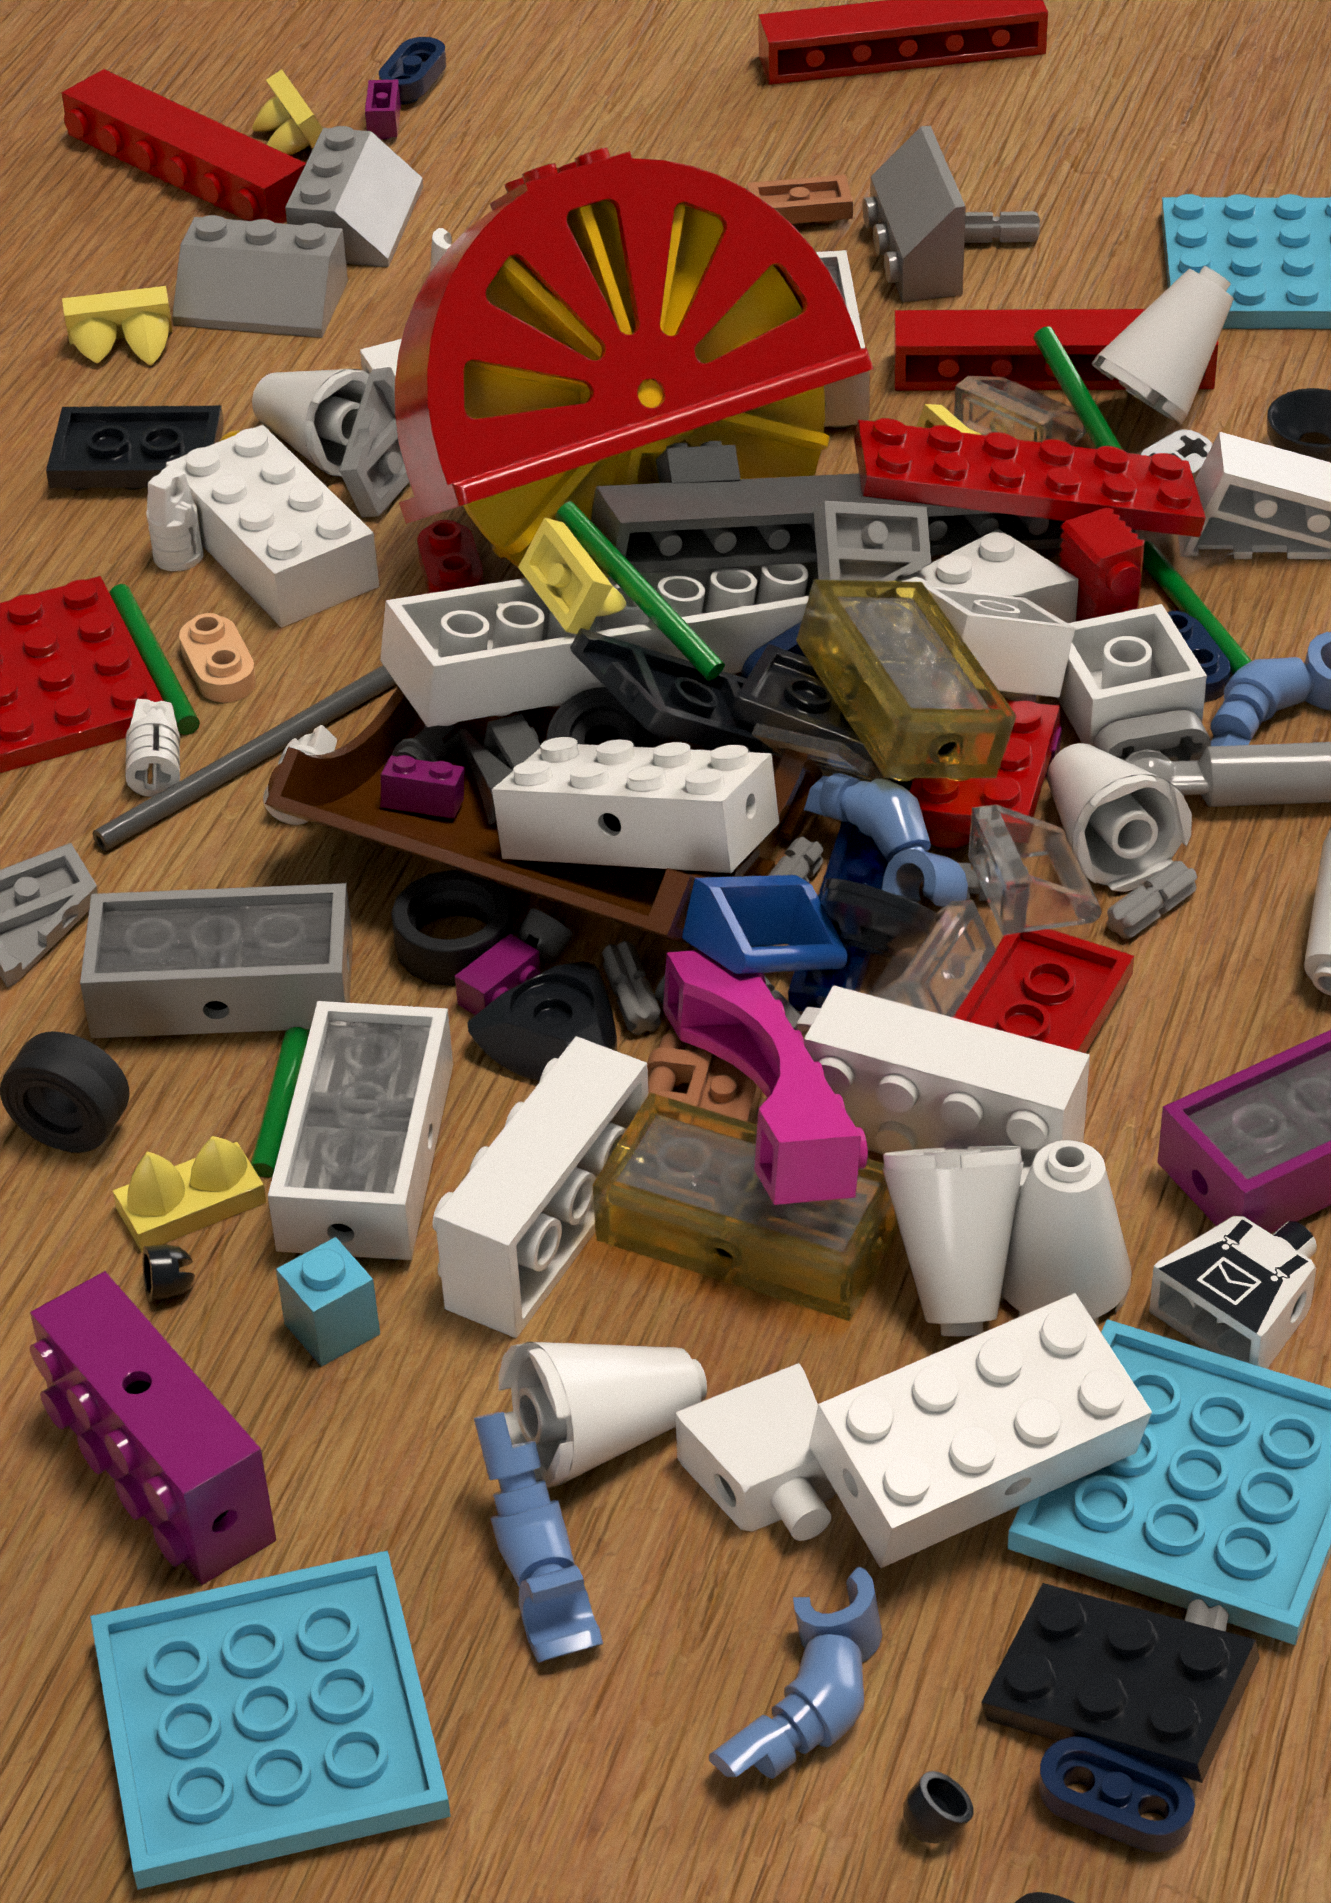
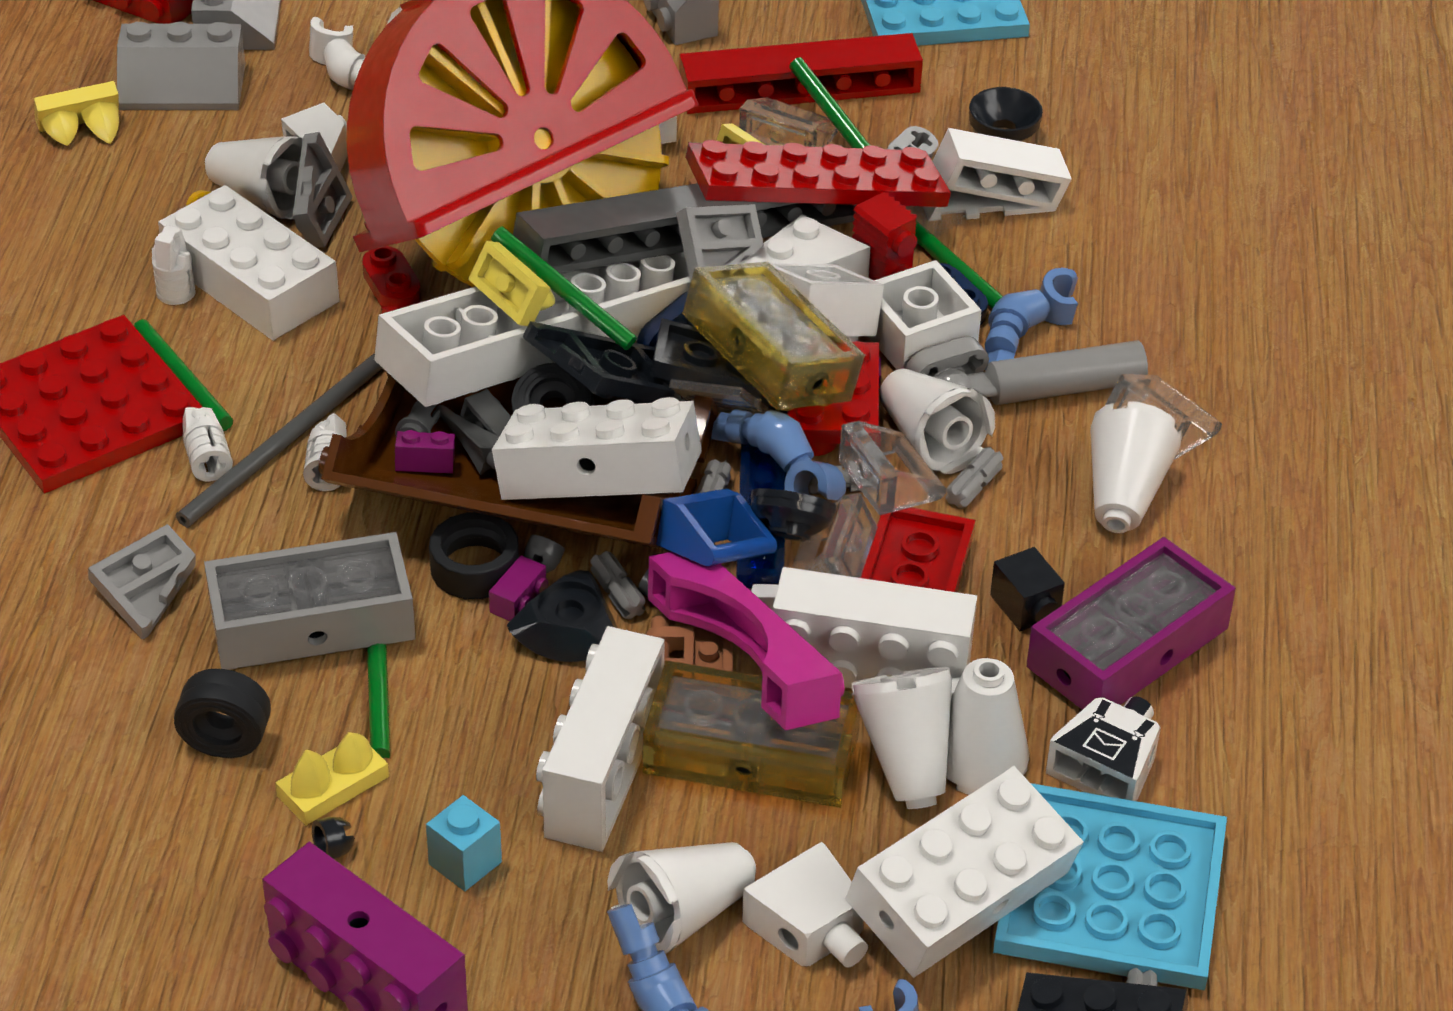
camera: 15 degrees left, 0 degrees up
black plate [46,405,224,490] -> none
light nougat plate [179,613,256,703] -> none
brick [268,1001,453,1260] -> none
dark grey piece [656,441,741,484] -> none
white cone [1092,266,1234,424] -> none
none -> black brick [990,547,1065,631]

